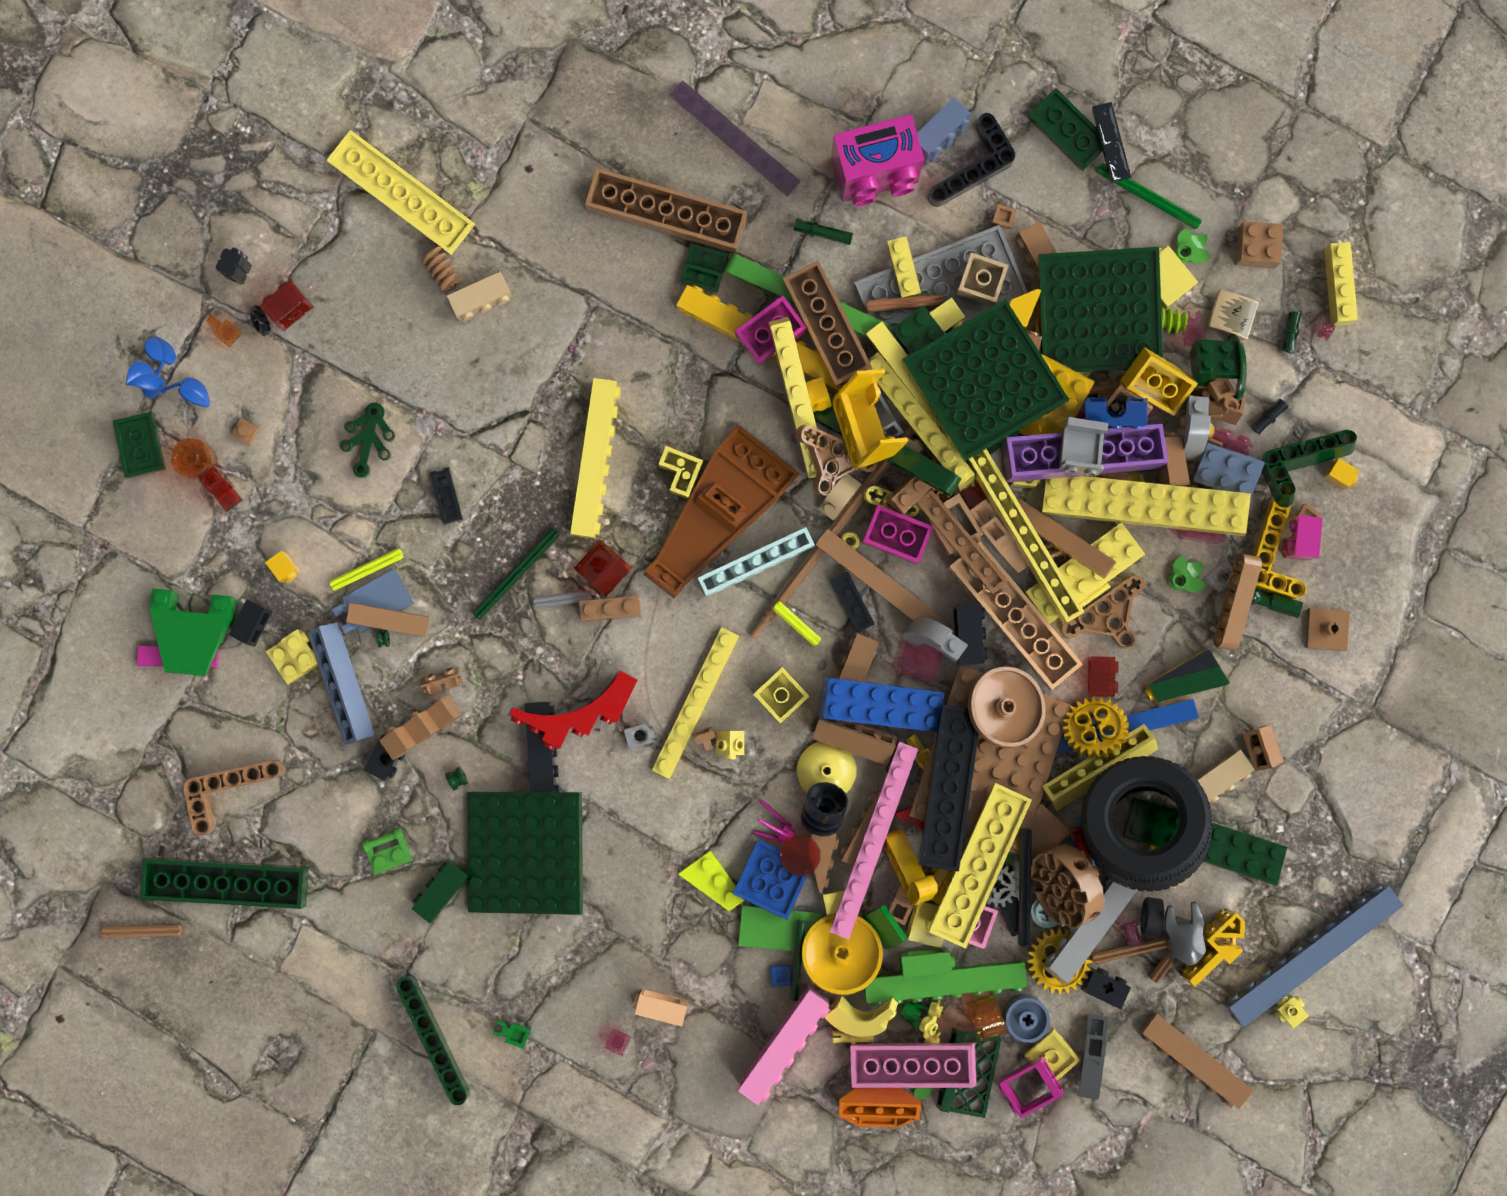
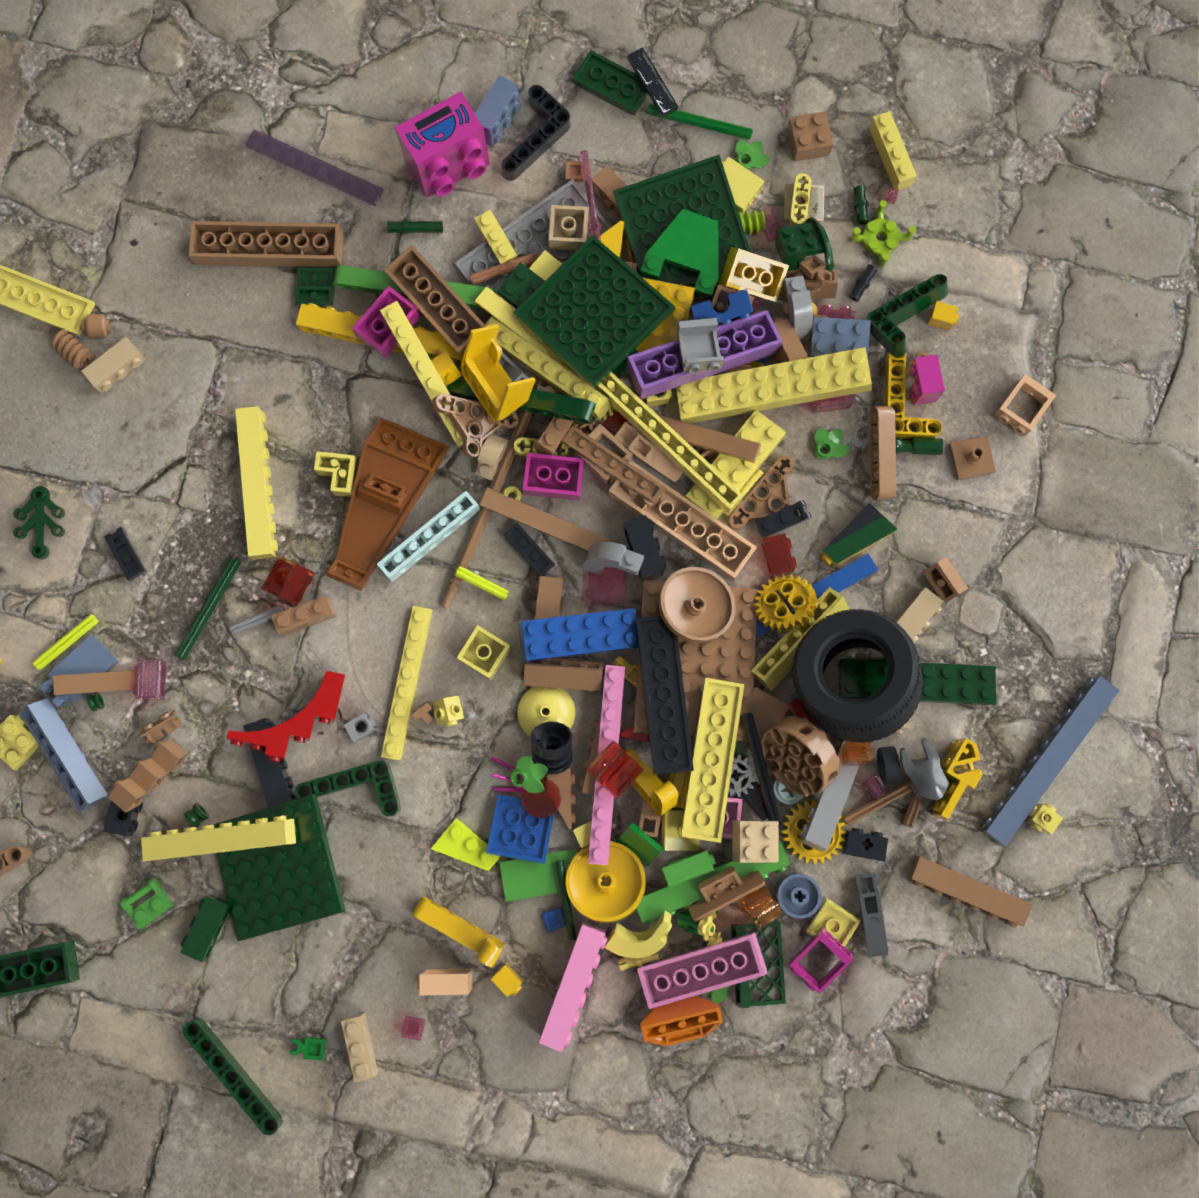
camera: 15 degrees left, 5 degrees down
none -> medium nougat head [81,314,110,339]
none -> clear pink brick [133,660,167,700]
none -> light yellow brick [141,816,296,862]
none -> dark green beam [294,761,401,816]
none -> tan brick [341,1012,378,1083]
none -> yellow beam [412,896,506,967]
none -> yellow brick [491,963,523,997]
none -> bright green plate [510,755,548,793]
none -> clear pink bar [581,150,601,241]
none -> clear red slope [586,741,643,799]
none -> green wedge [640,209,718,299]
none -> medium nougat bracket [688,866,765,922]
none -> tan brick [732,820,779,863]
none -> black plate [755,500,812,539]
none -> light yellow beam [789,173,811,226]
none -> clear orange brick [842,741,874,766]
none -> lime plate [850,200,916,268]
none -> light nougat window [995,374,1056,436]

